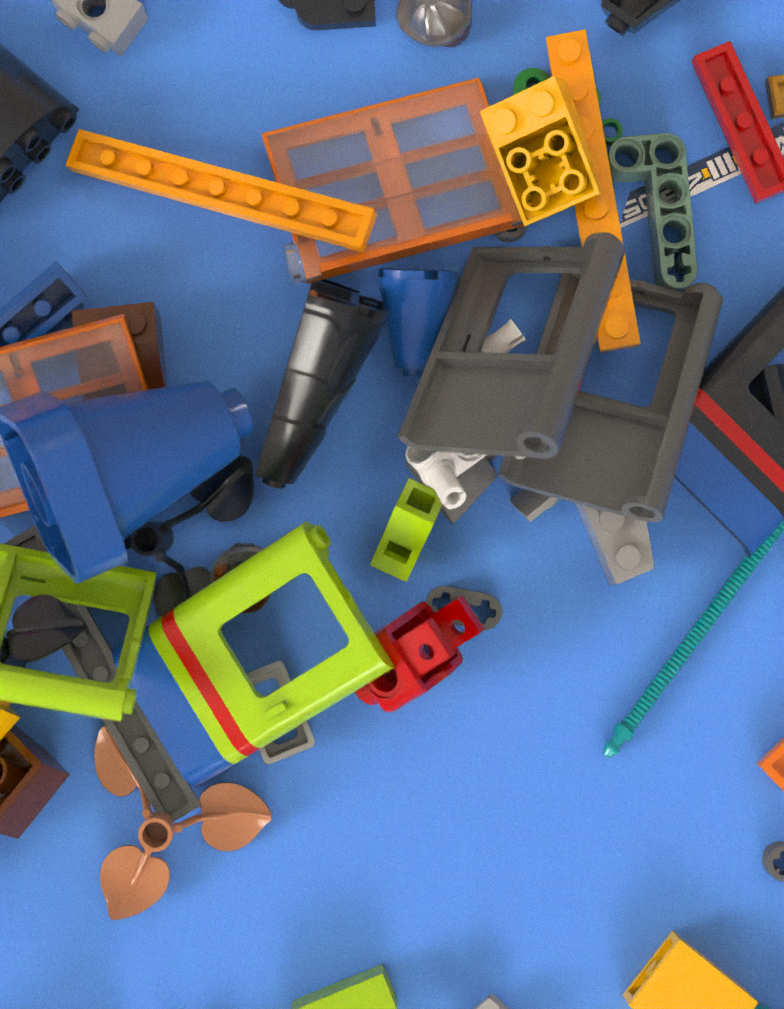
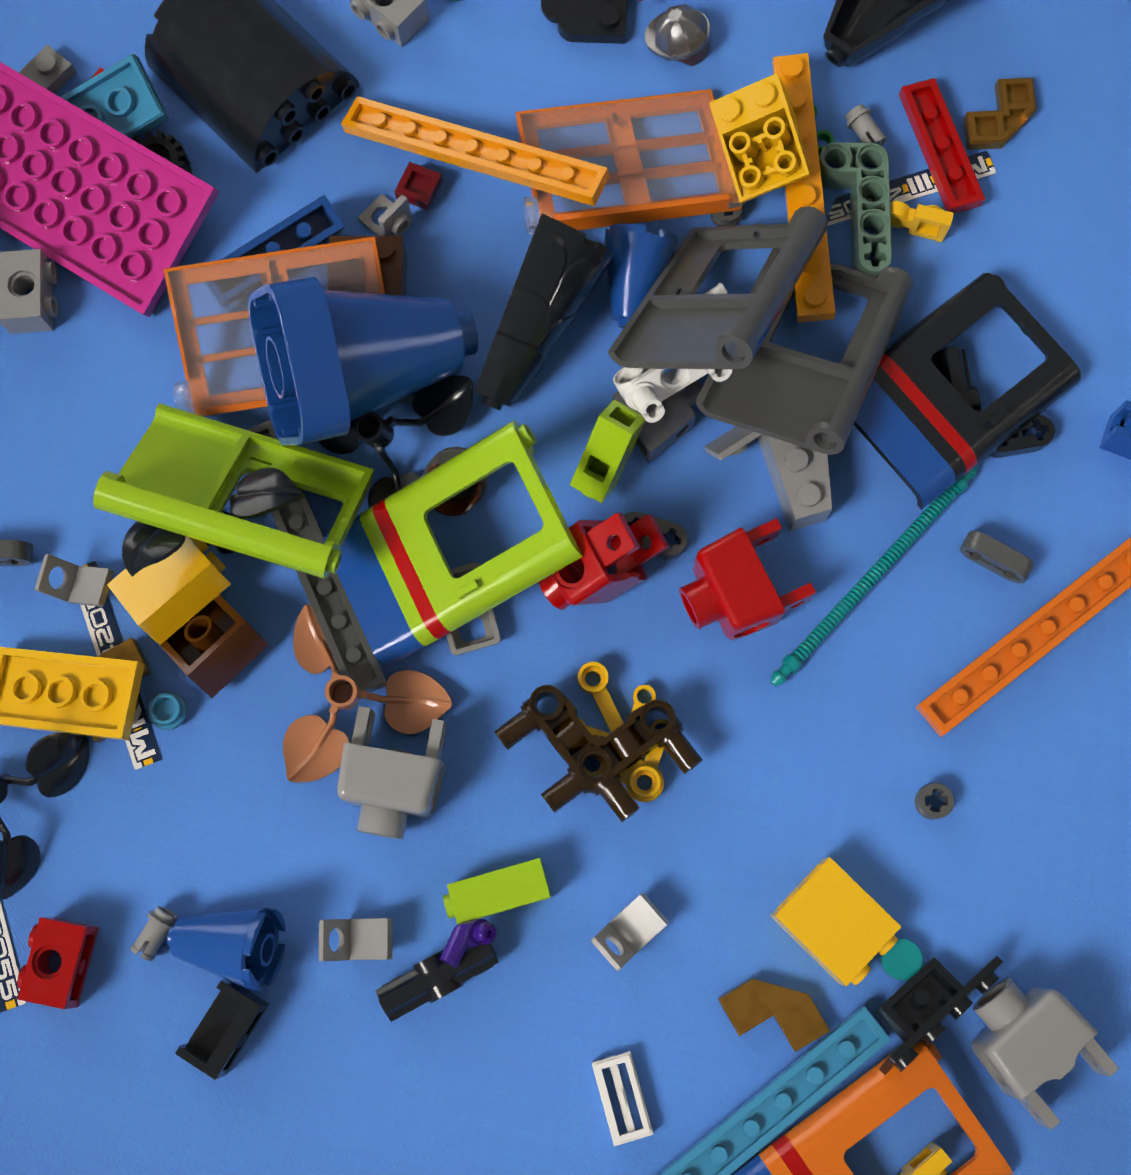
camera: 10 degrees right, 10 degrees down
none -> light grey piece [337,706,448,839]
none -> light grey bracket [358,194,413,236]
none -> dark red plate [394,162,443,211]
none -> dark brown pin [494,685,703,822]
none -> yellow plant [578,662,668,802]
none -> red piece [679,518,816,640]
none -> light grey pin [845,104,887,145]
none -> yellow plate [890,201,954,242]

